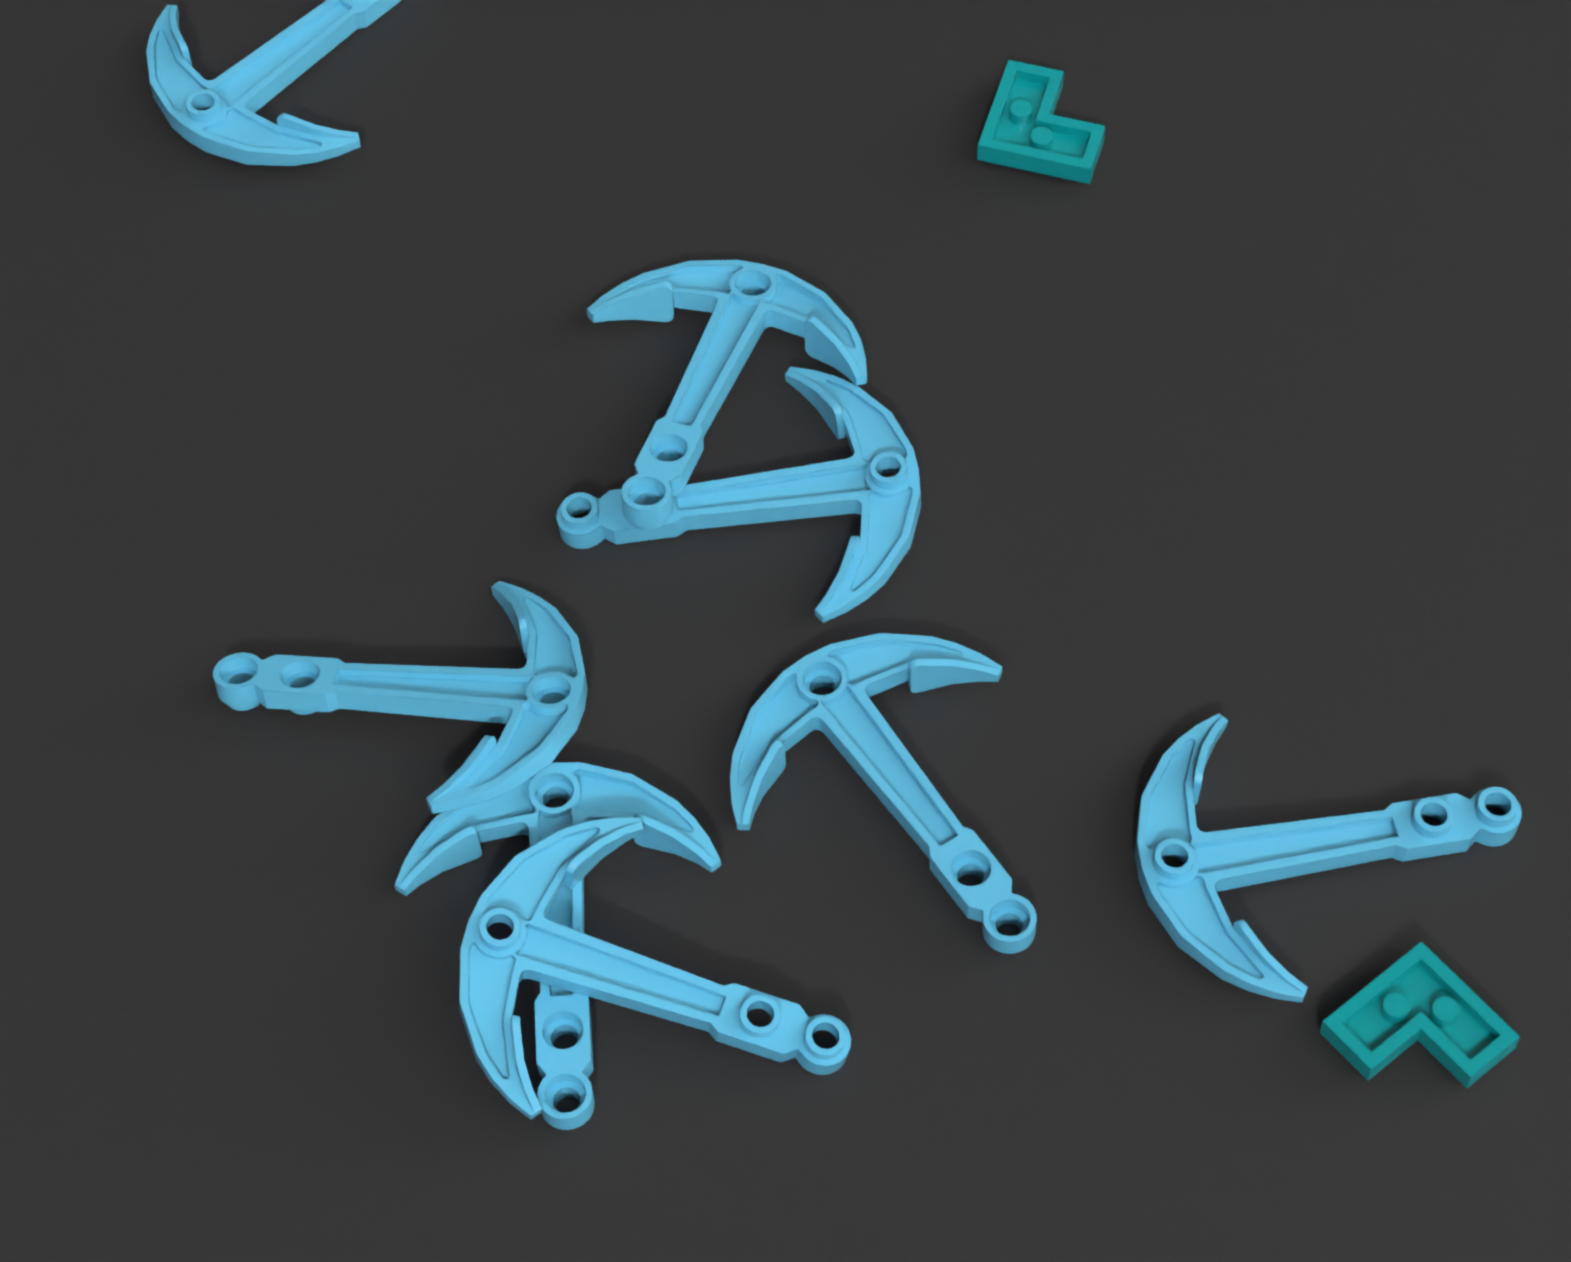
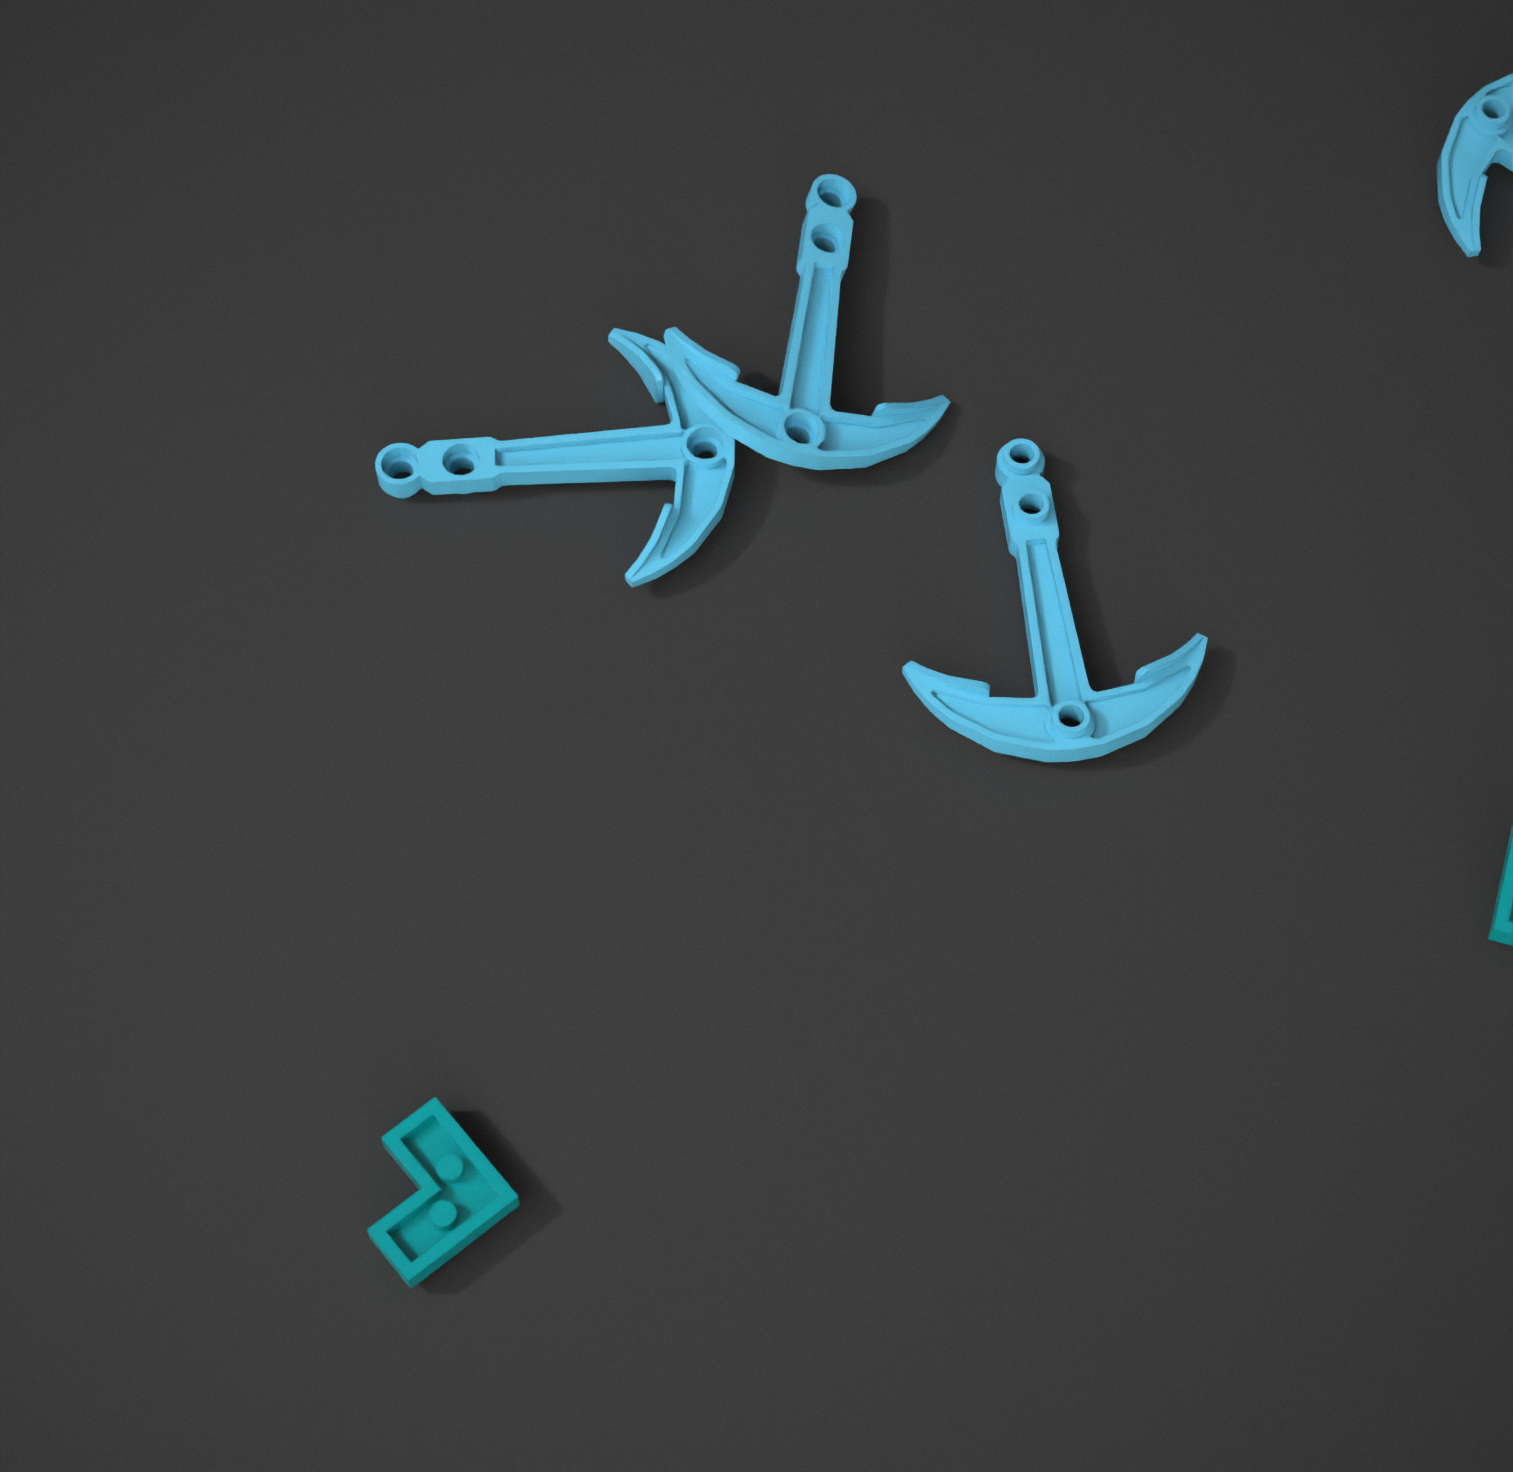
camera: 85 degrees right, 5 degrees up
medium azure piece [459,817,851,1120] -> none
medium azure piece [587,260,867,531] -> none
medium azure piece [730,633,1037,954] -> none
medium azure piece [1134,713,1522,1003] -> none

